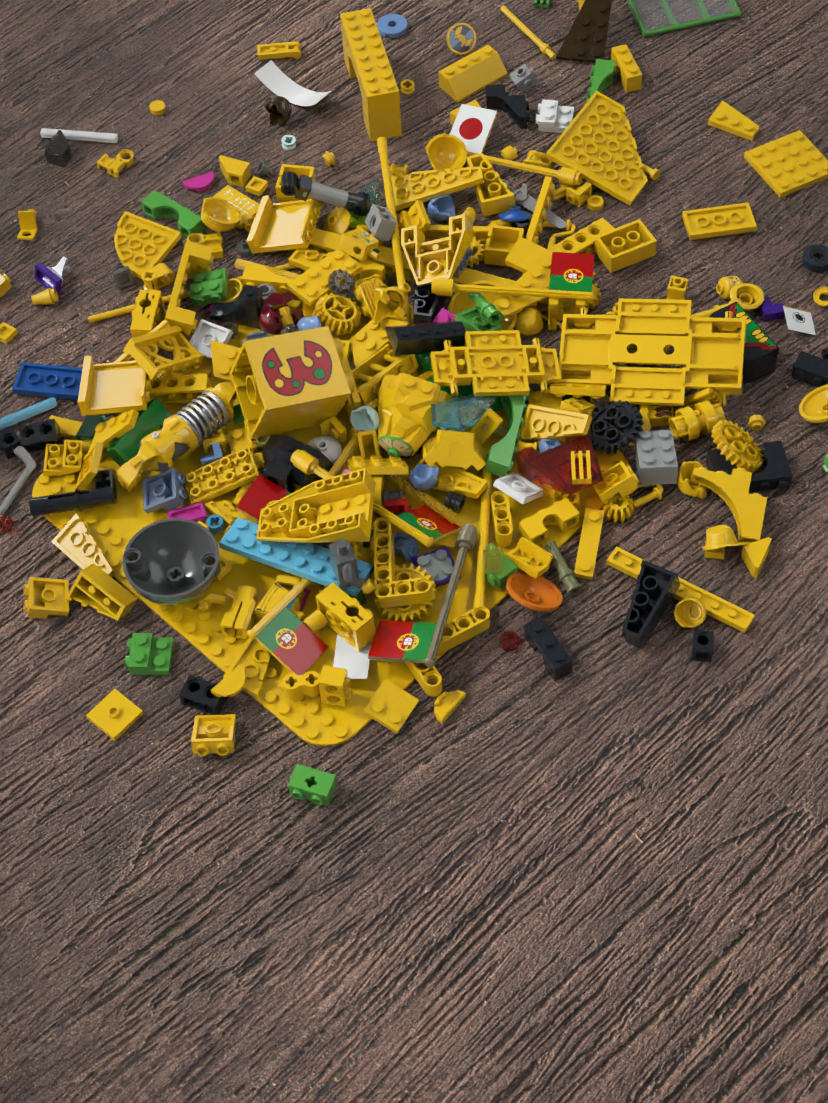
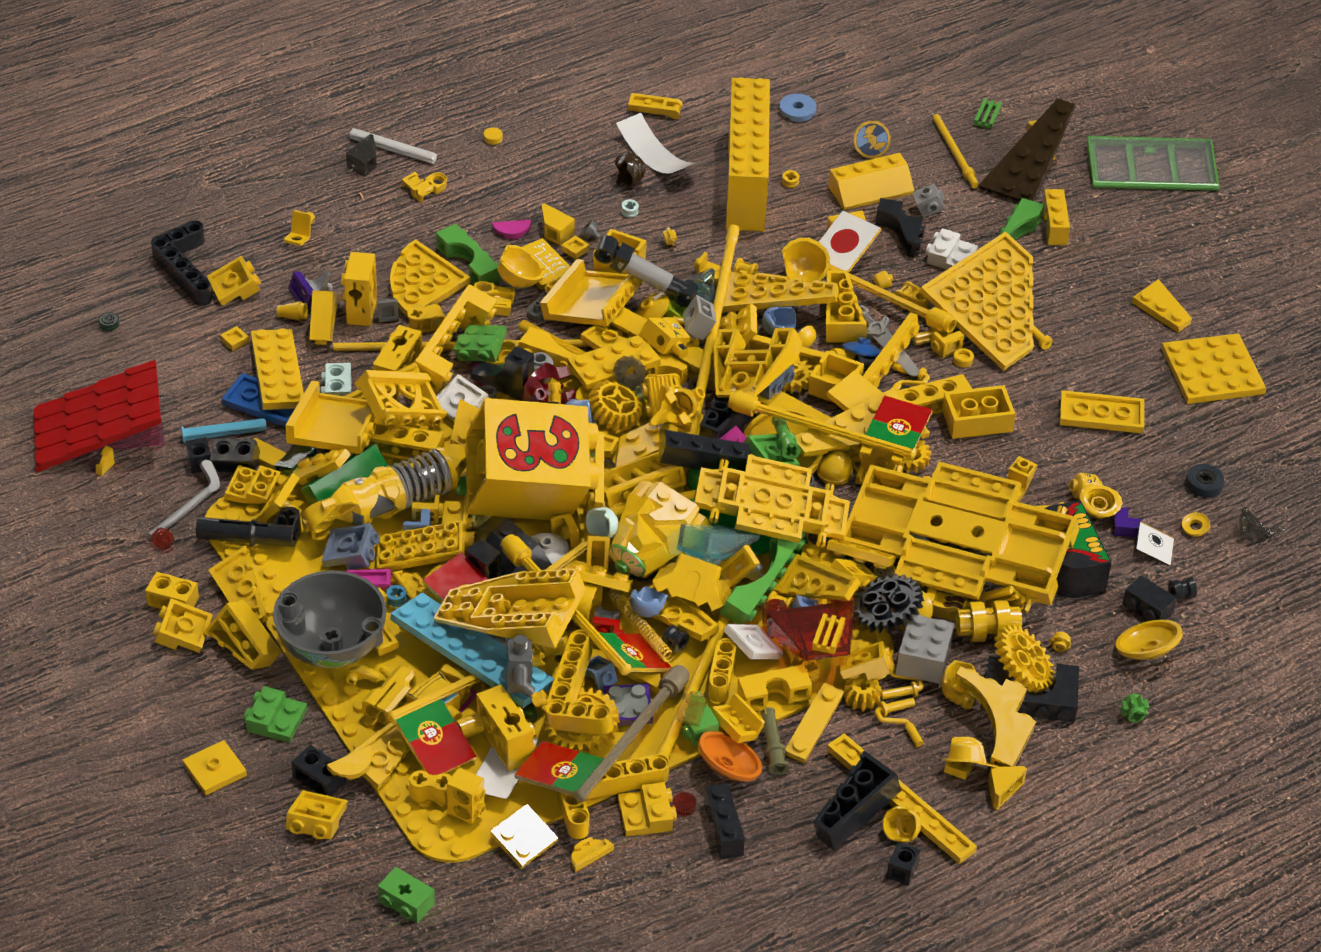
camera: 10 degrees right, 10 degrees down
none -> yellow brick [145,572,199,609]
none -> yellow plate [251,328,304,410]
none -> yellow arch [309,290,341,345]
none -> light aqua brick [321,363,352,396]
none -> yellow piece [341,252,377,326]
none -> yellow plate [618,782,677,837]
none -> yellow bracket [694,252,721,285]
none -> yellow piece [874,698,924,747]

